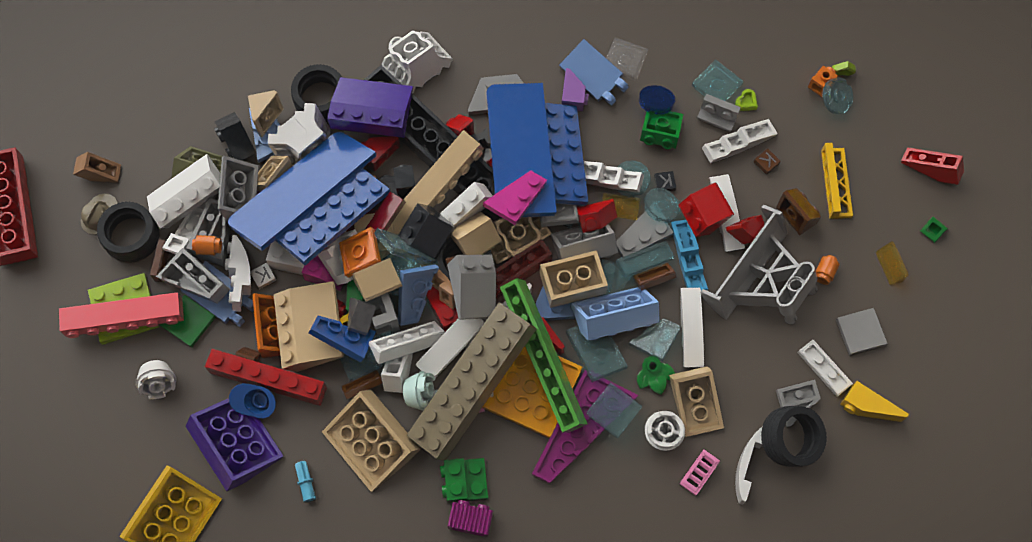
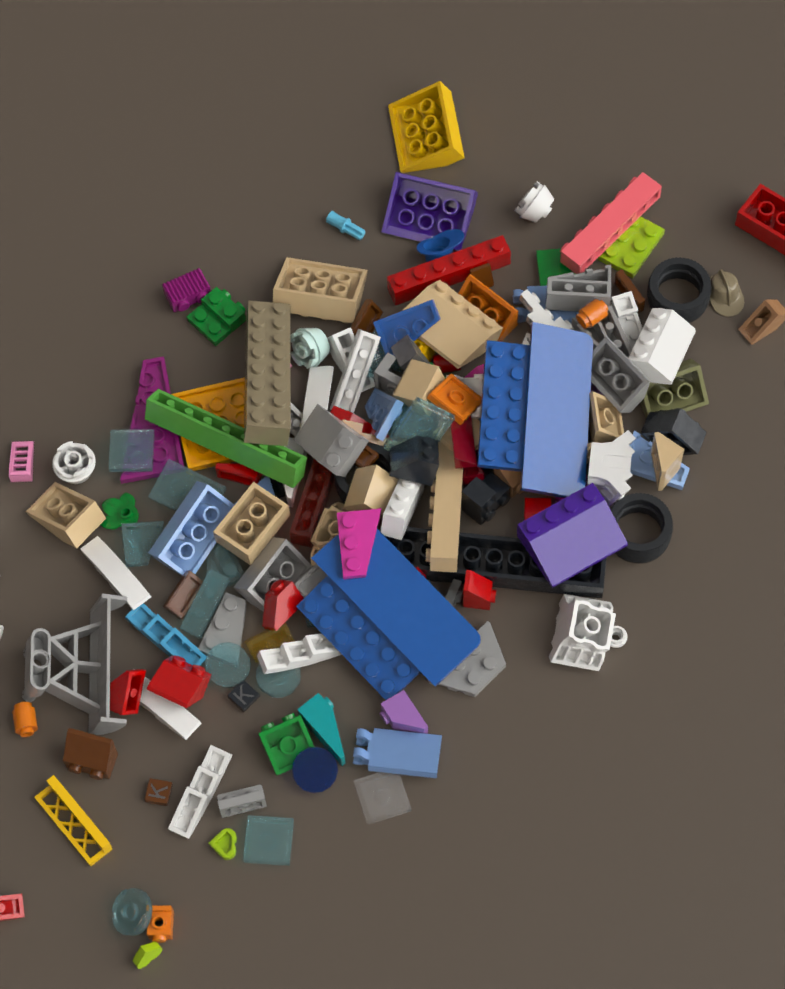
camera: 145 degrees right, 5 degrees down
none -> teal slope [297,693,345,766]

